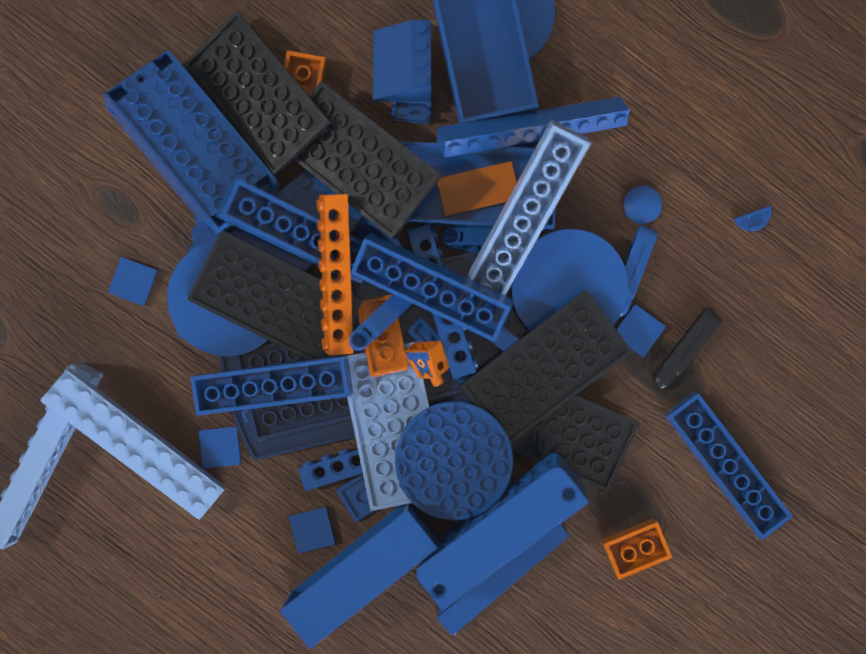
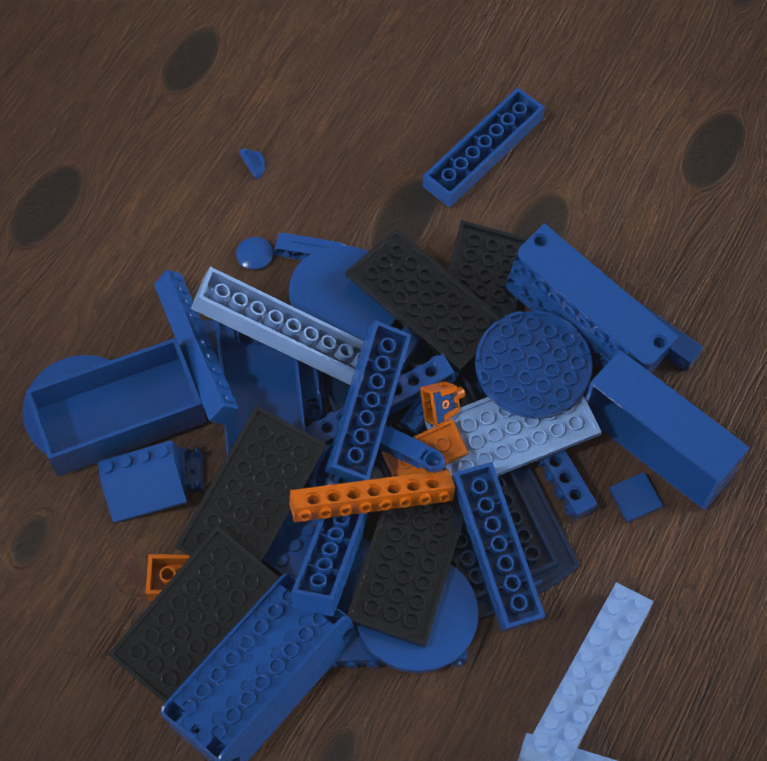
camera: 100 degrees left, 25 degrees down
blue tile [108,257,158,306] -> none
blue tile [199,426,242,469] -> none
blue tile [336,473,375,522] -> none
orange tile [437,161,517,217] -> none
orange brick [601,518,672,580] -> none
blue tile [616,304,666,357] -> none
black piece [652,307,722,390] -> none

